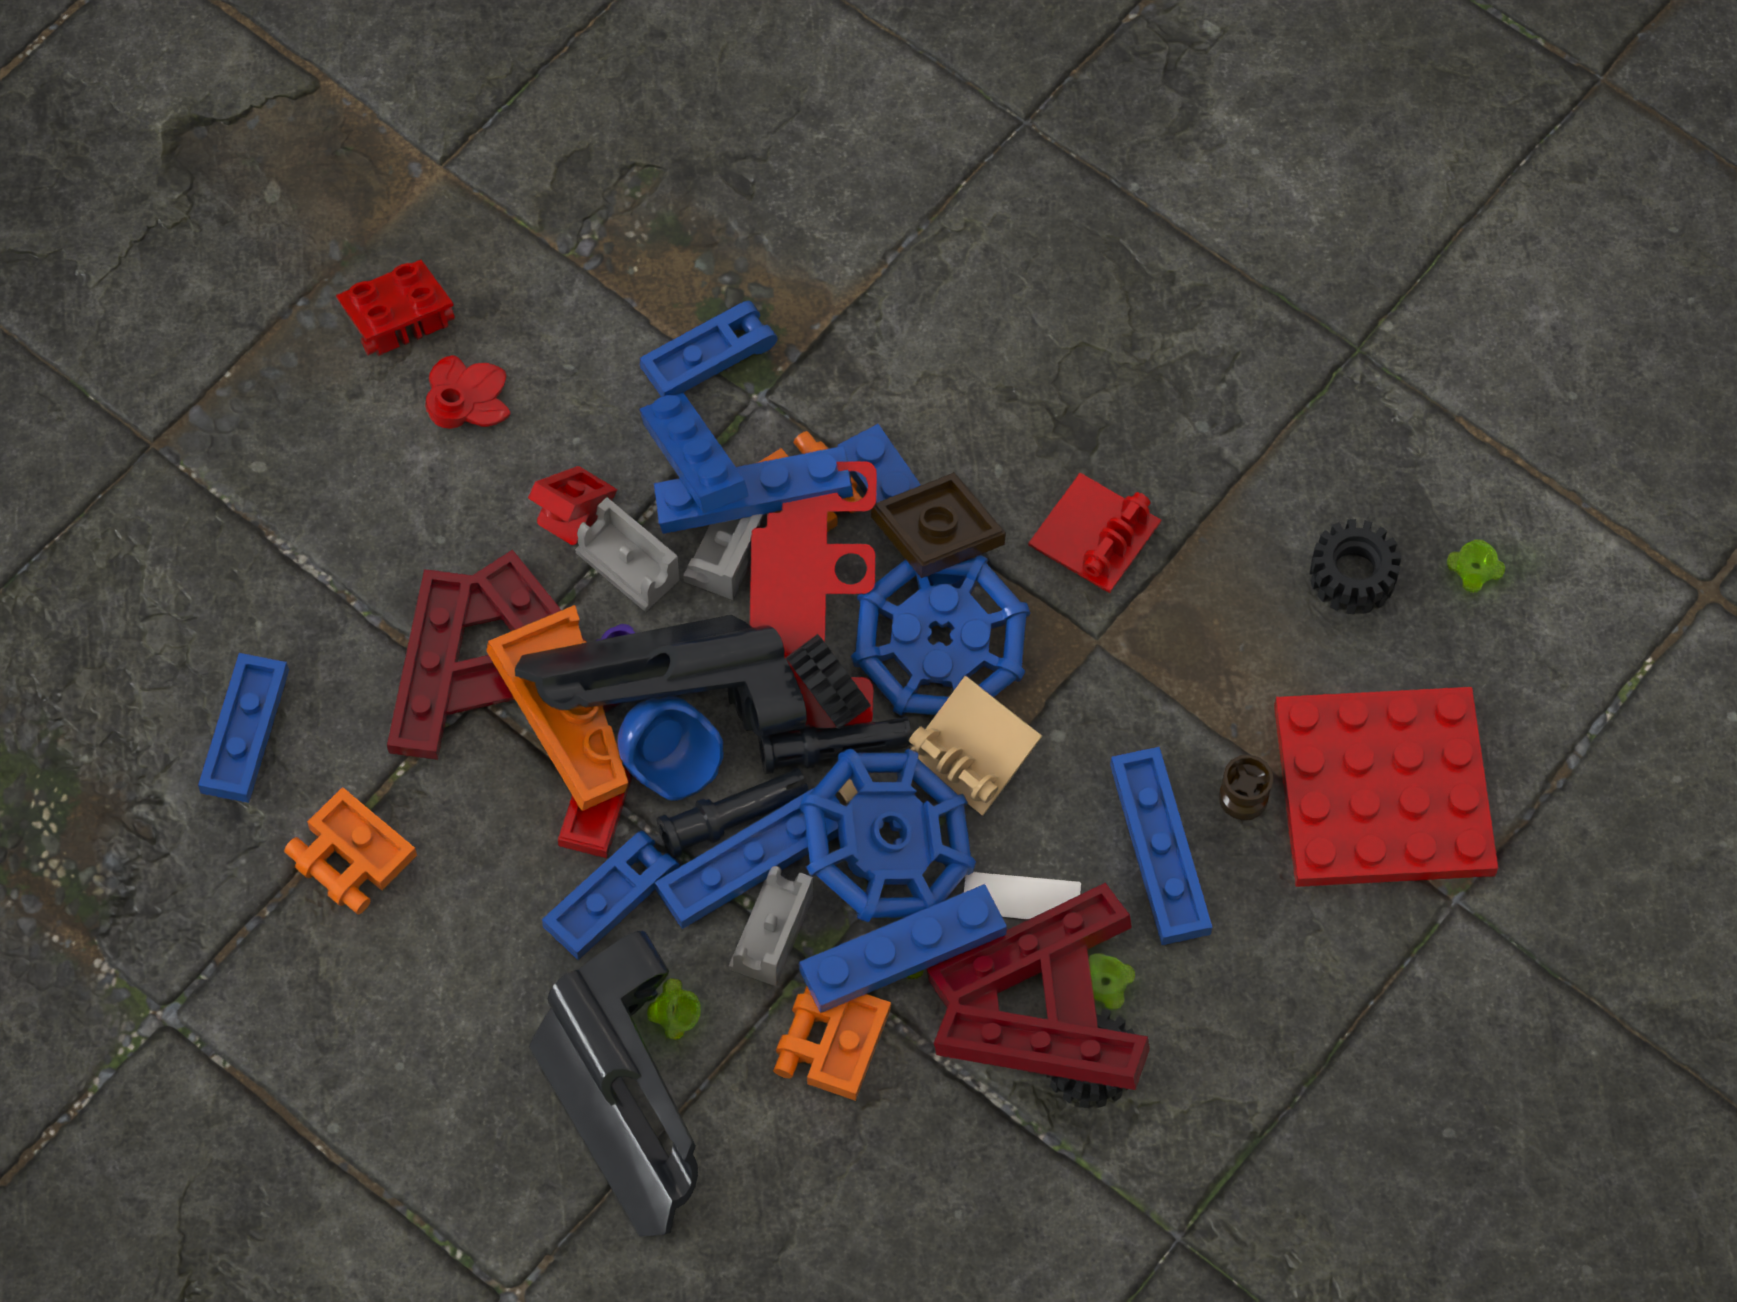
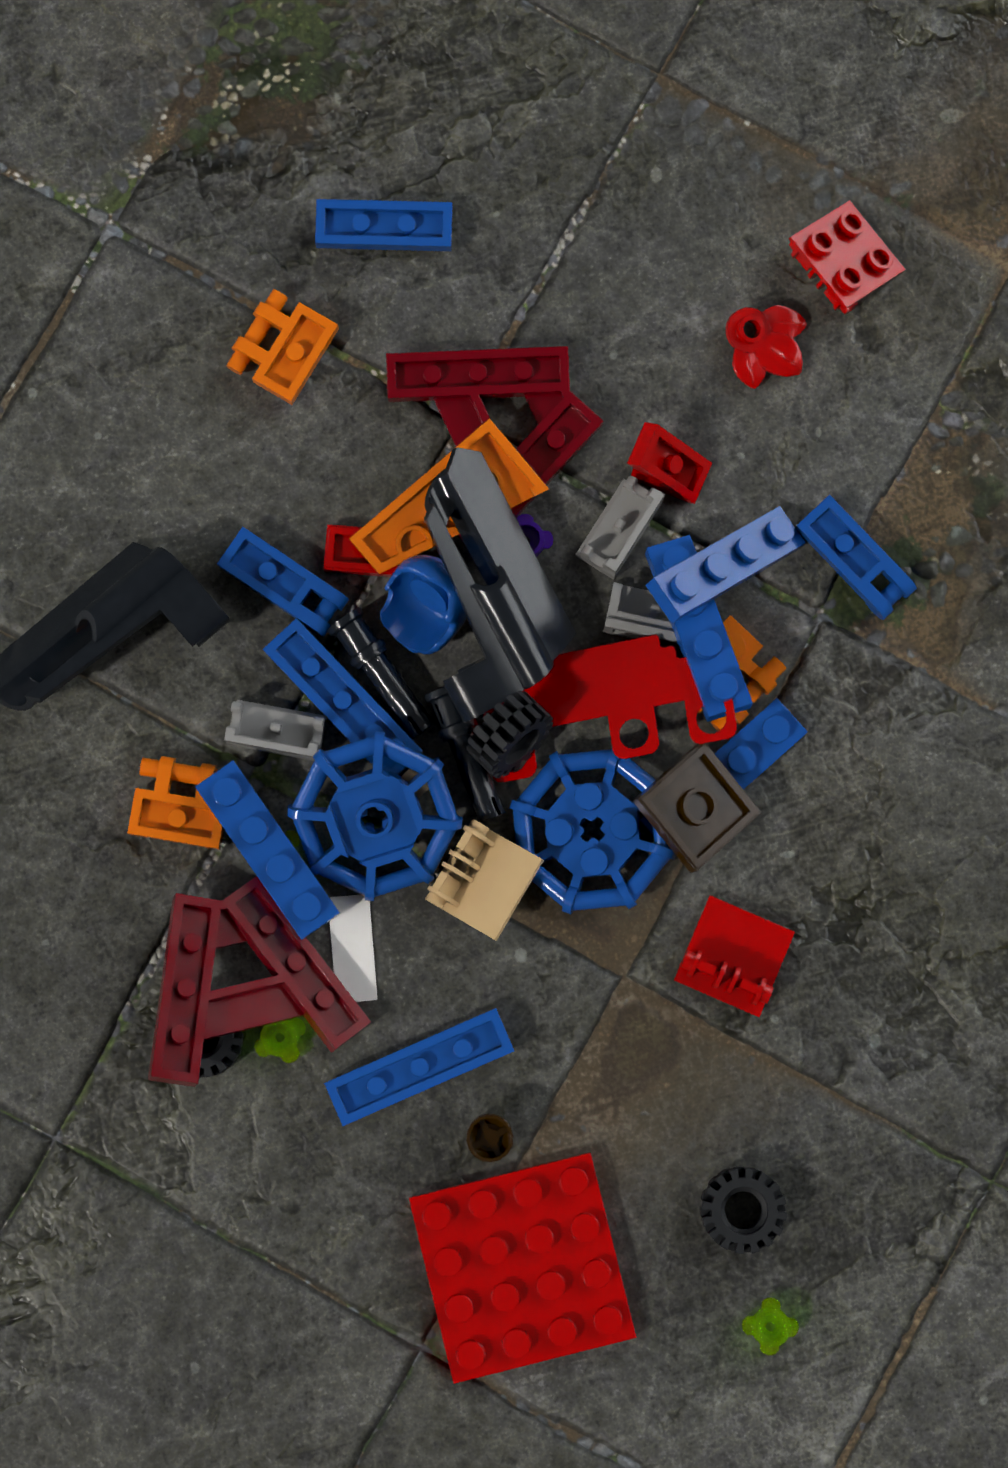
camera: 80 degrees right, 20 degrees up
clear neon green plate [647,978,701,1040] -> none

